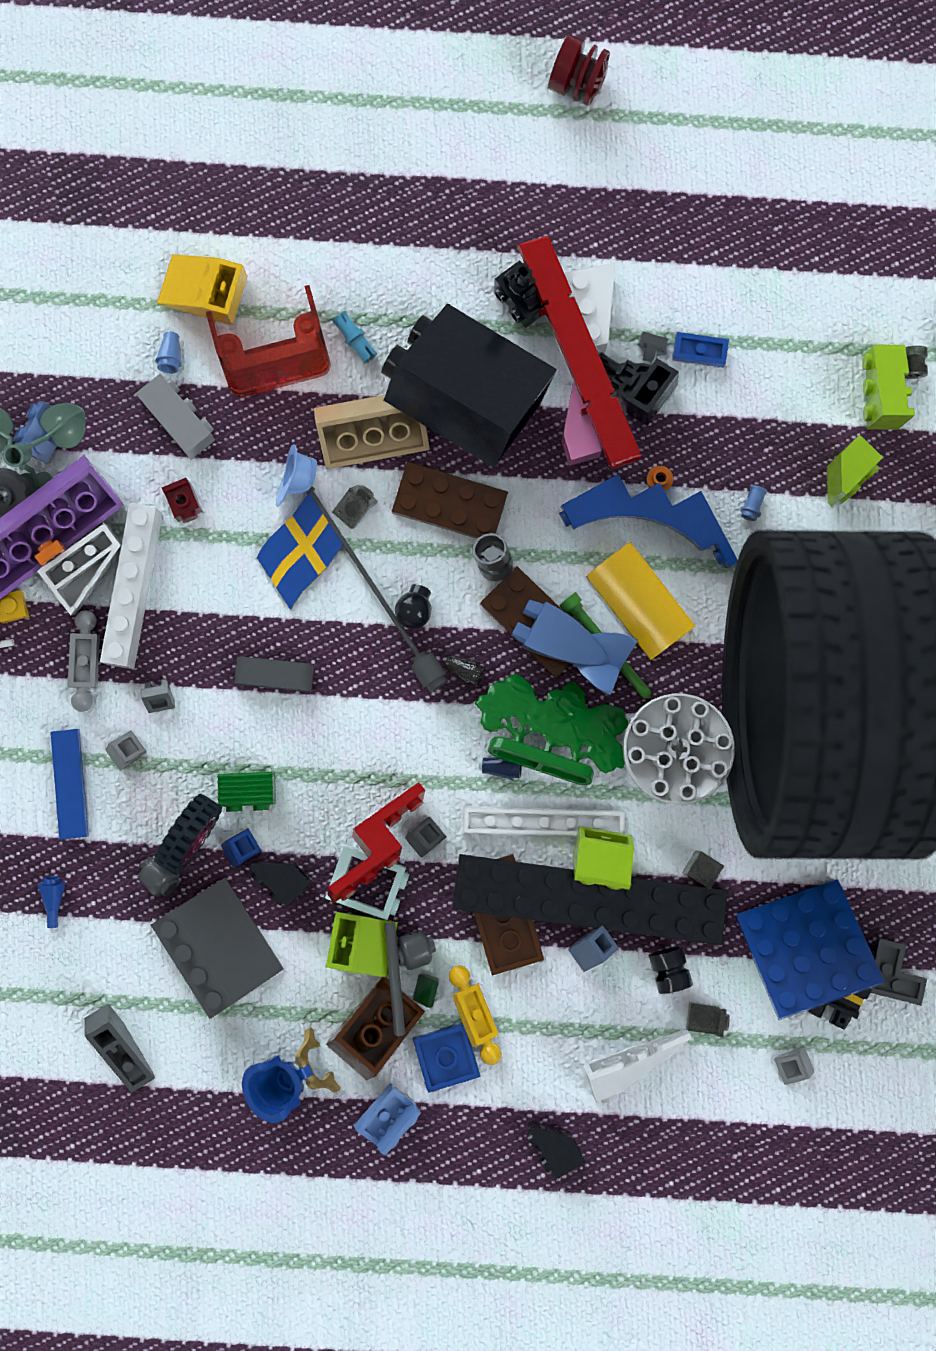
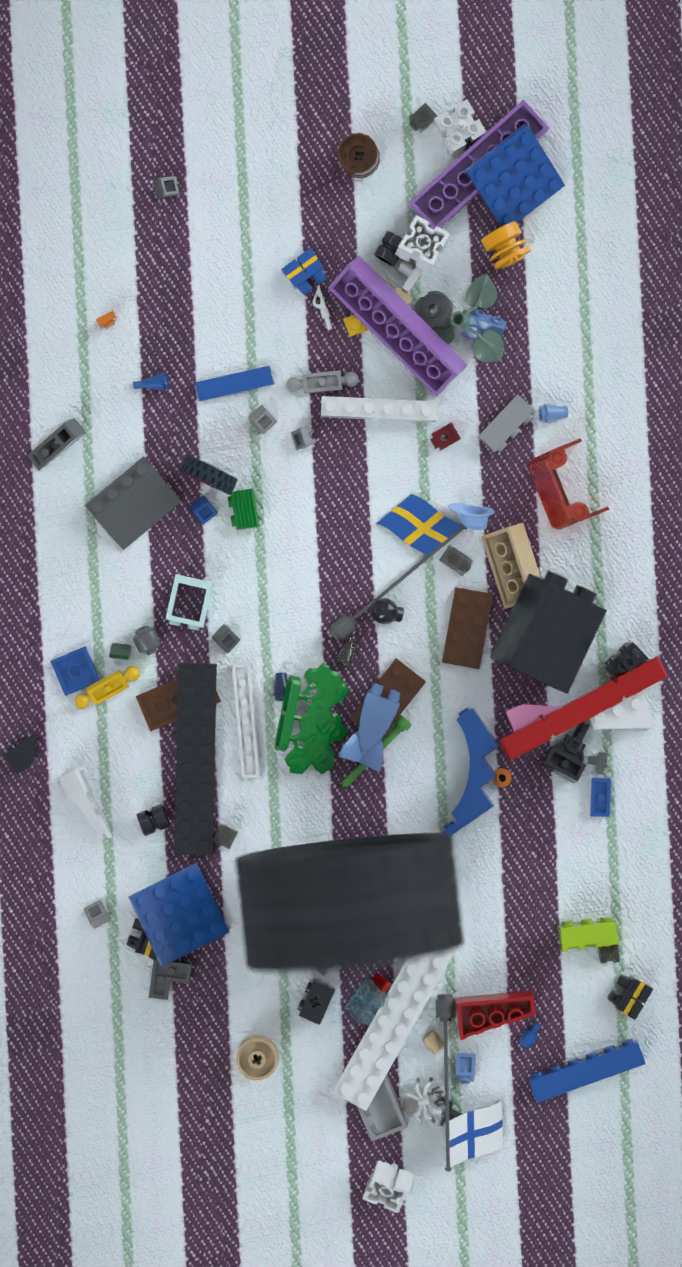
camera: 90 degrees right, 5 degrees up
orange plate [34,540,67,566] -> none
white wedge [37,523,122,615] -> none
dark grey head [138,856,180,896] -> none
yellow slope [157,254,248,325] -> none
dark grey beam [234,657,314,692] -> none
blue helmet [242,1028,341,1123] -> none
black slope [249,862,313,907] -> none
lime slope [326,912,398,977] -> none
reddish brown slope [326,977,425,1081] -> none
red bracket [327,782,426,903] -> none
medium azure pin [332,311,378,364] -> none
medium blue bracket [354,1083,421,1155] -> none
dark grey bar [384,922,405,1036] -> none
dark grey wheel [472,533,513,581] -> none
sand blue brick [568,925,619,972] -> none
lime slope [573,826,634,890] -> none
yellow slope [586,542,695,660] -> none
white bracket [623,693,735,804] -> none
clear smoke bracket [686,1001,730,1038] -> none
medium blue pin [740,485,767,521] -> none
lime slope [827,435,883,507] -> none

